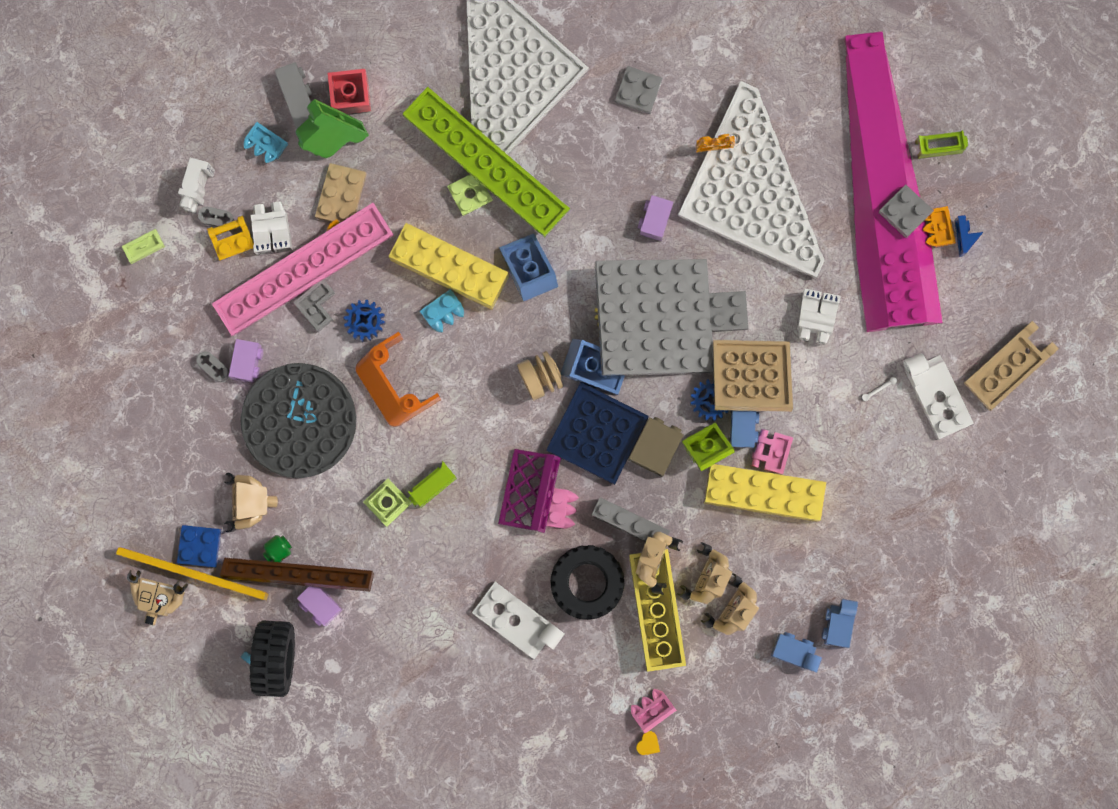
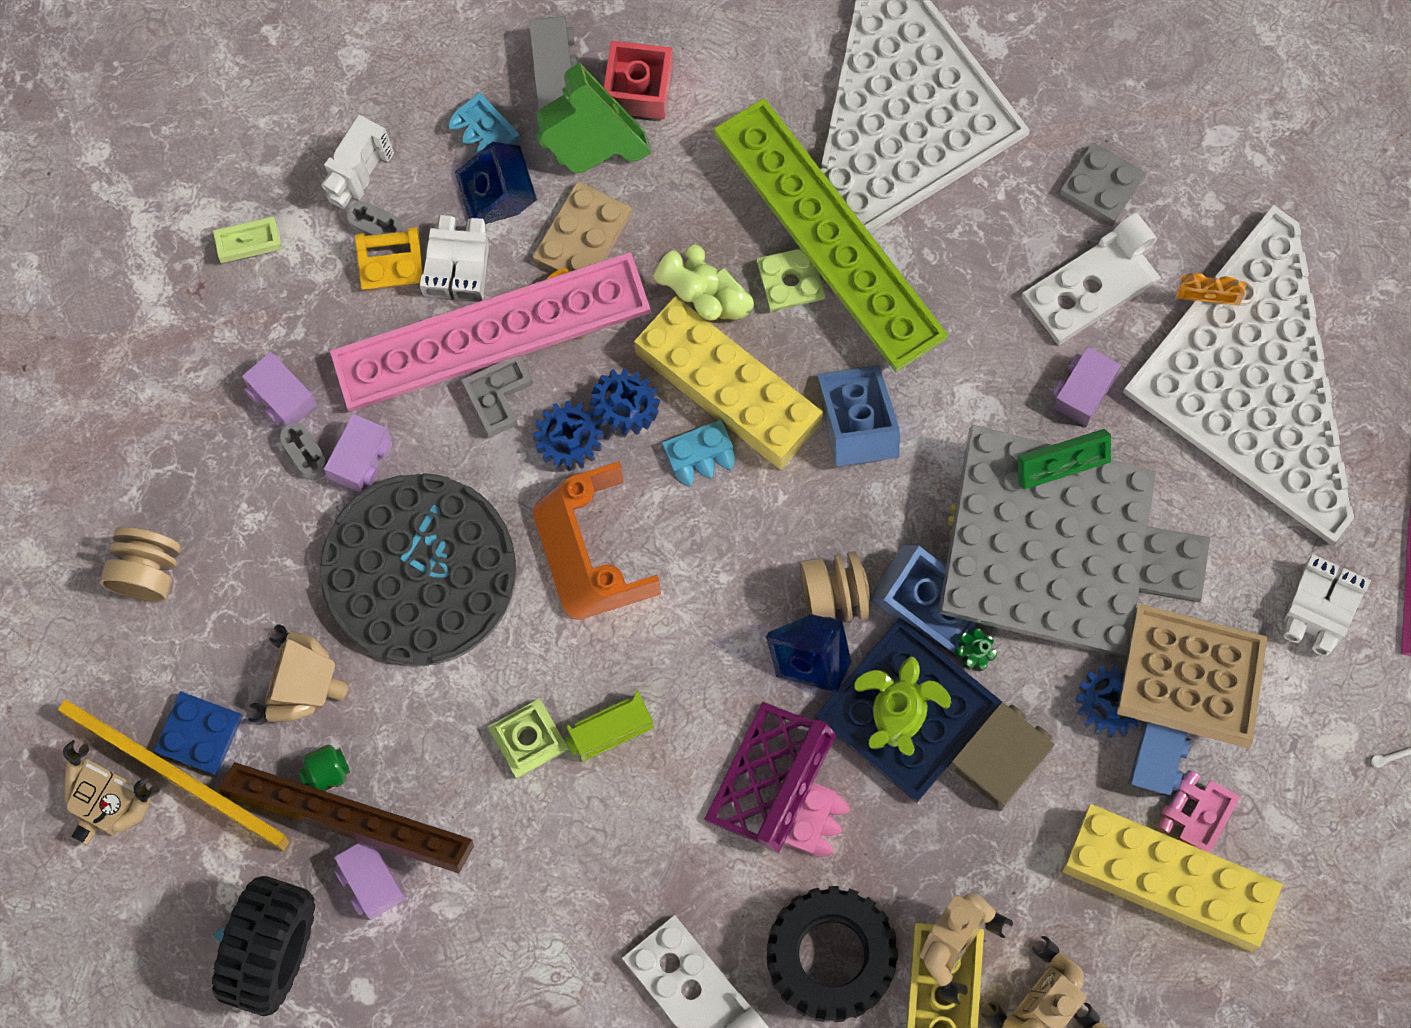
camera: 15 degrees right, 10 degrees down
light grey brick [591,497,670,542] -> none
lime plate [682,423,735,471] -> none
none -> tan wheel [99,527,182,602]
none -> lavender brick [242,351,317,426]
none -> clear blue slope [455,141,537,224]
none -> blue gear [589,368,660,436]
none -> yellowish green animal [653,244,754,320]
none -> clear blue slope [766,614,852,692]
none -> lime animal [854,656,951,756]
none -> green plant [955,628,997,671]
none -> green plate [1018,429,1111,490]
none -> white hinge [1022,213,1161,346]

